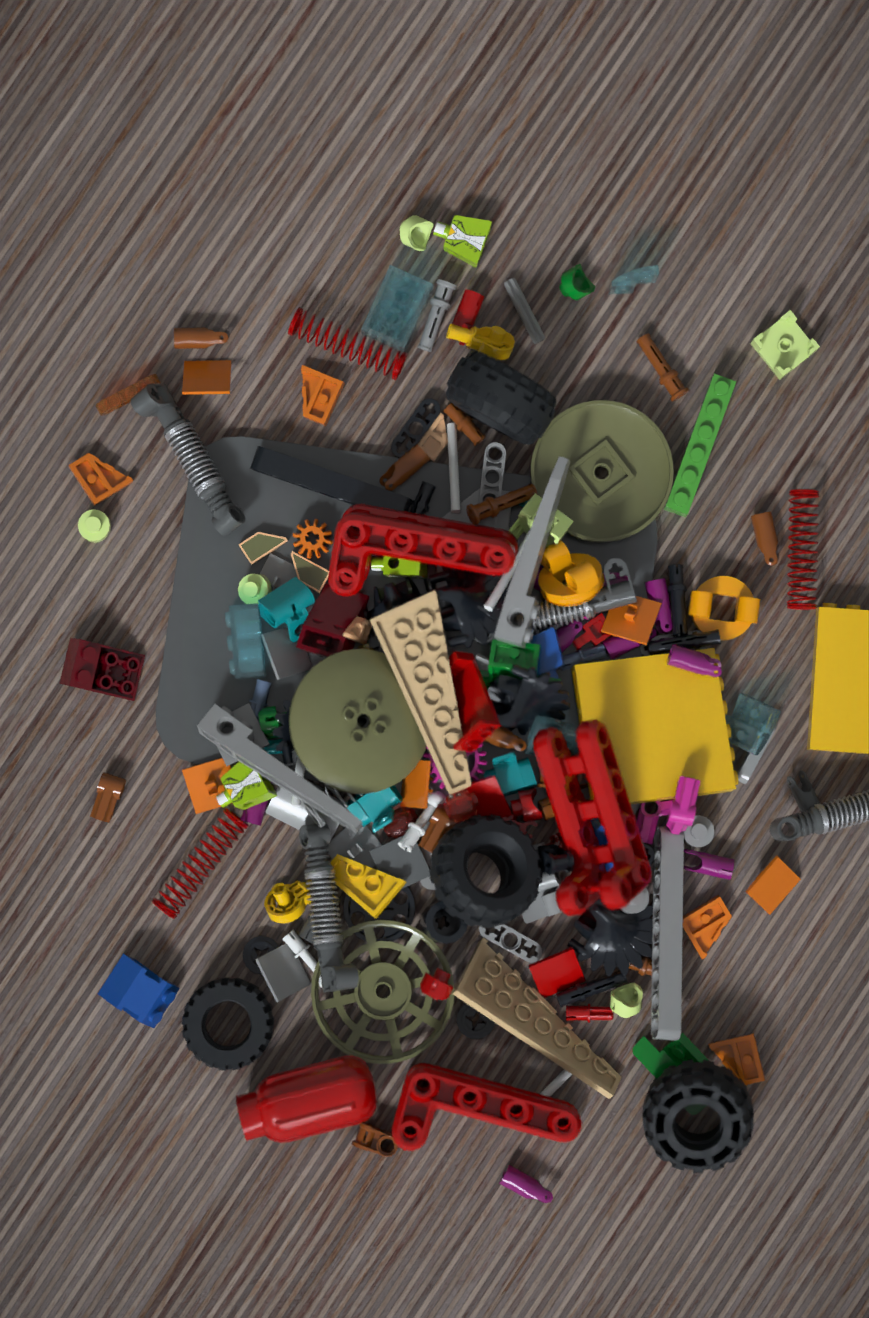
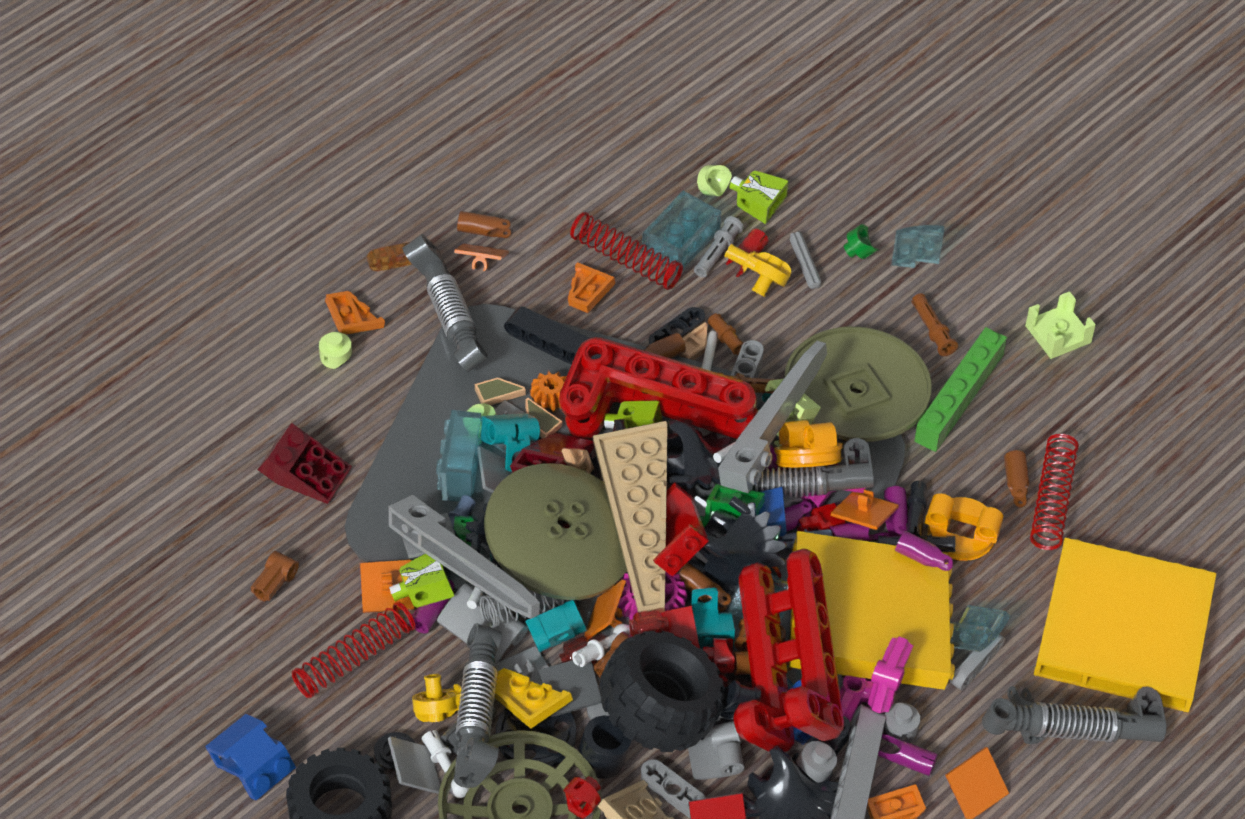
camera: 10 degrees right, 35 degrees down
black tyre [446,351,557,445] -> none

